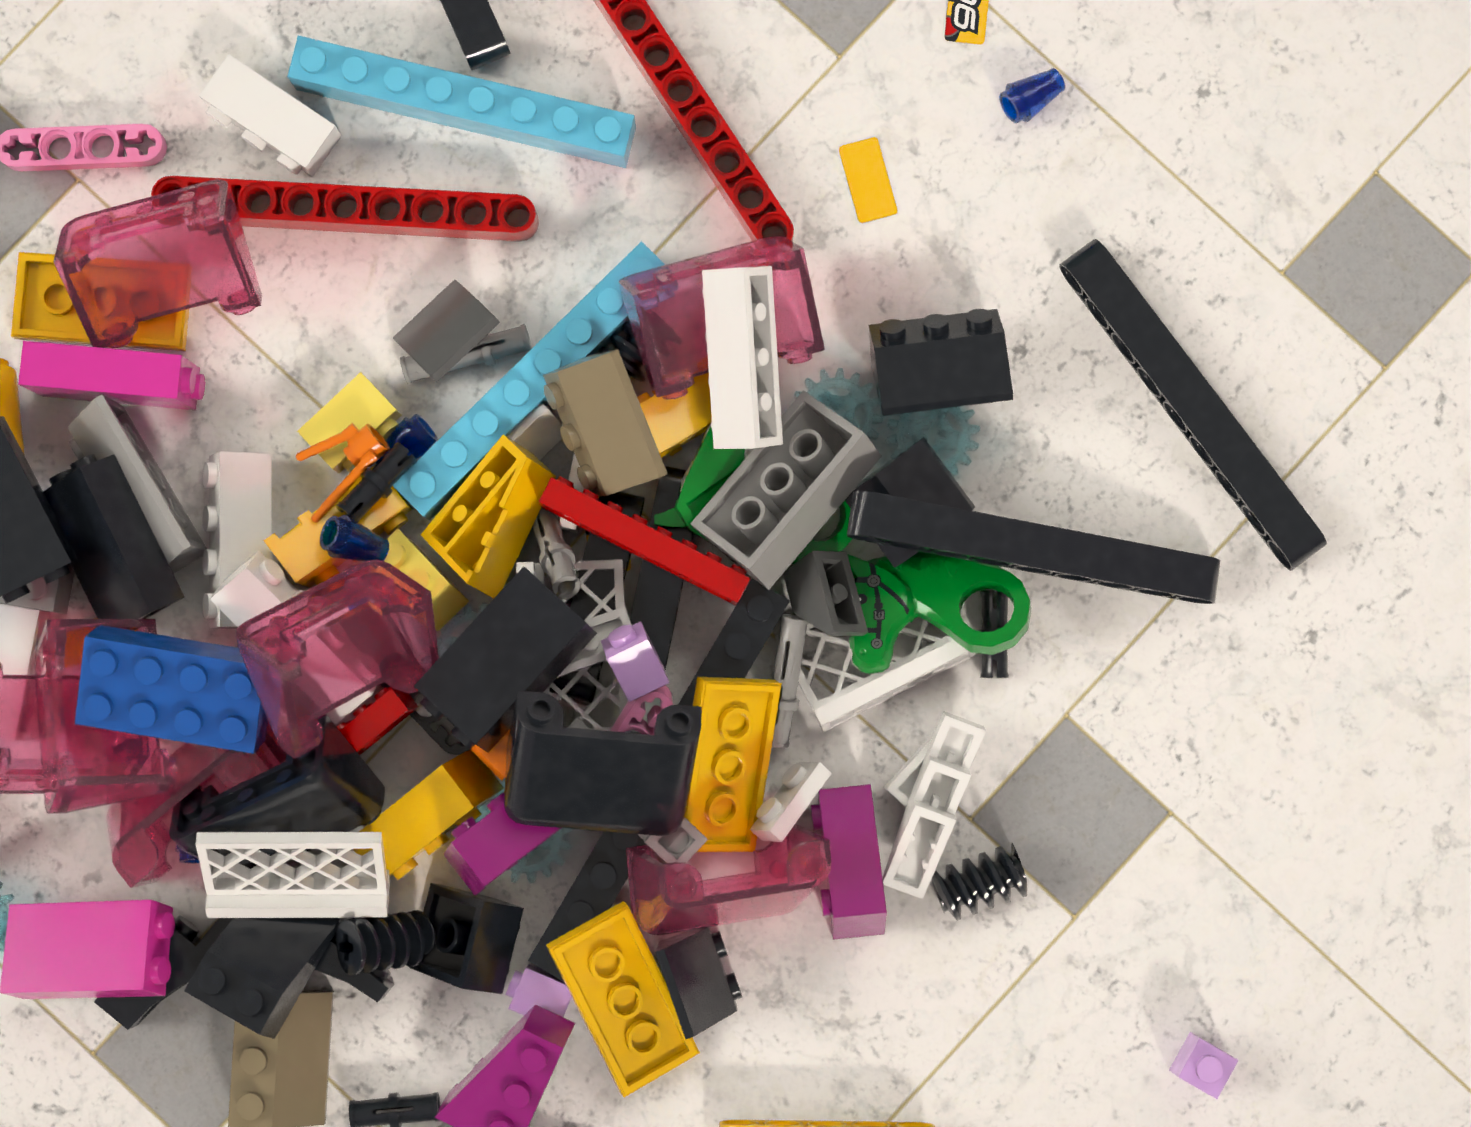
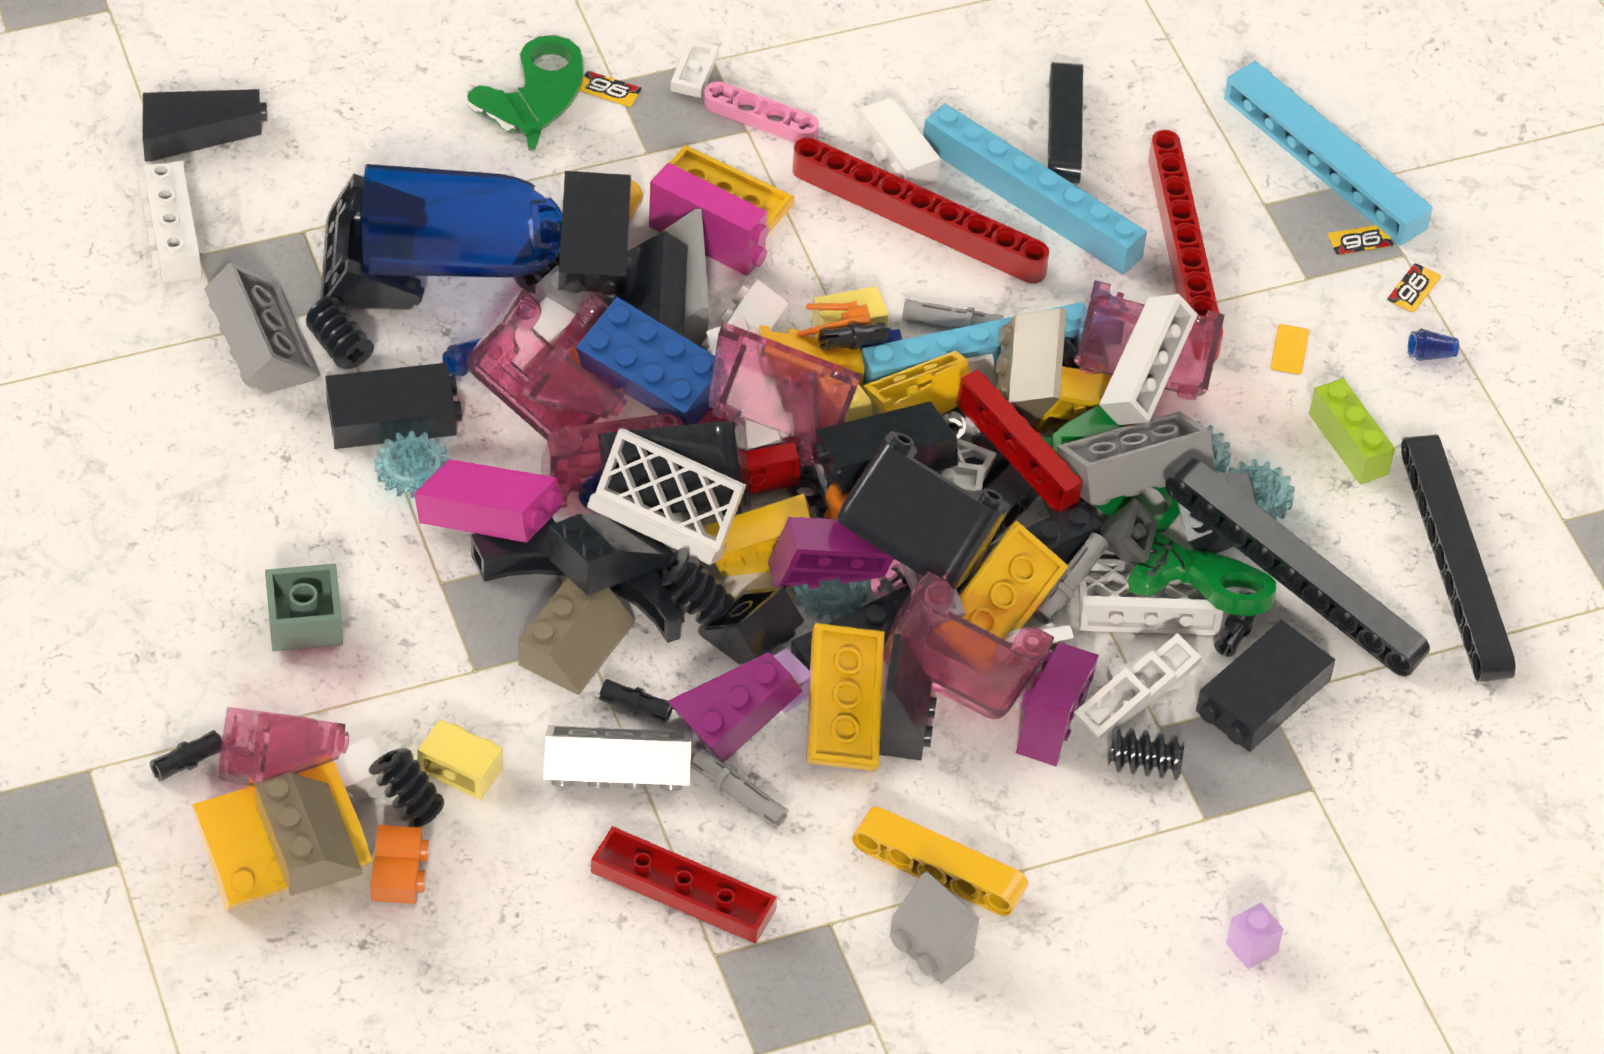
camera: 25 degrees right, 35 degrees down
clear pink windscreen [53,179,262,349] -> none
clear blue cone [320,515,389,564] -> none
dark grey slope [393,279,500,383] -> none
lavender brick [601,621,670,702] -> none
black slope [868,309,1013,416] -> none
none -> black brick [1196,619,1336,752]
none -> lime brick [1309,378,1395,485]

